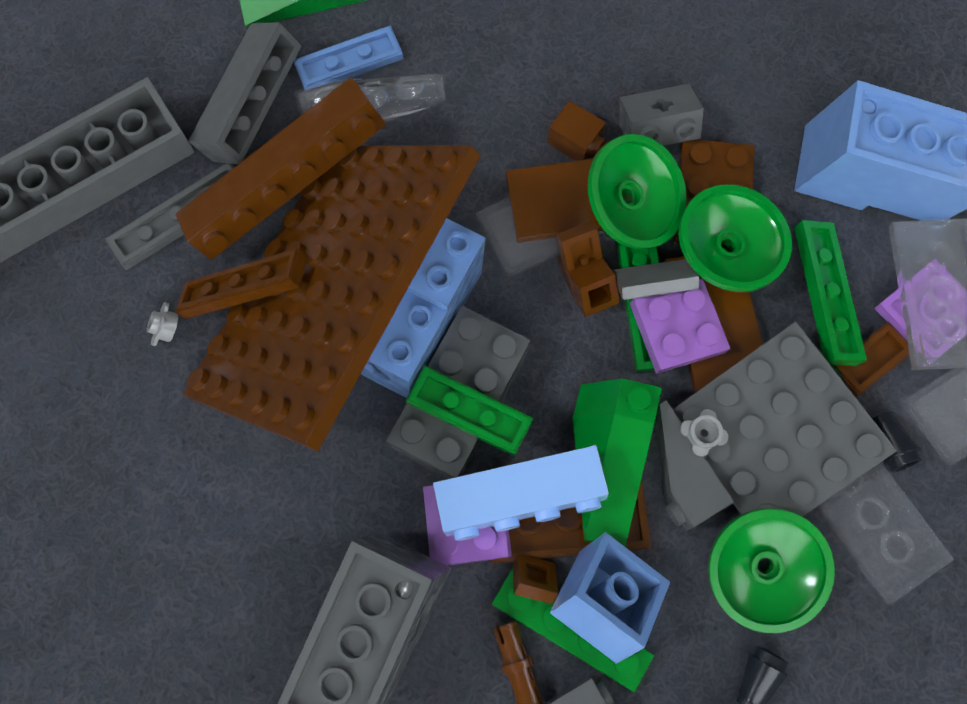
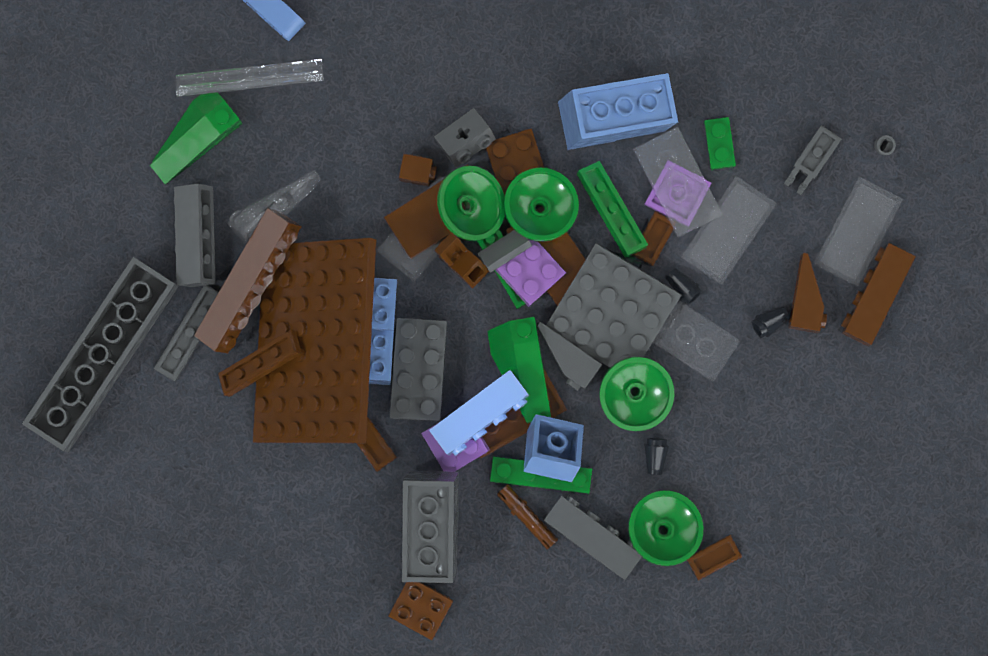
camera: 20 degrees left, 10 degrees up
light grey plate [147,302,178,346] -> none
medium blue tile [294,25,404,94] -> none
green tile [406,365,533,457] -> none
reddish brown tile [513,553,558,604] -> none
light grey plate [680,409,728,457] -> none
none -> reddish brown tile [357,417,397,472]

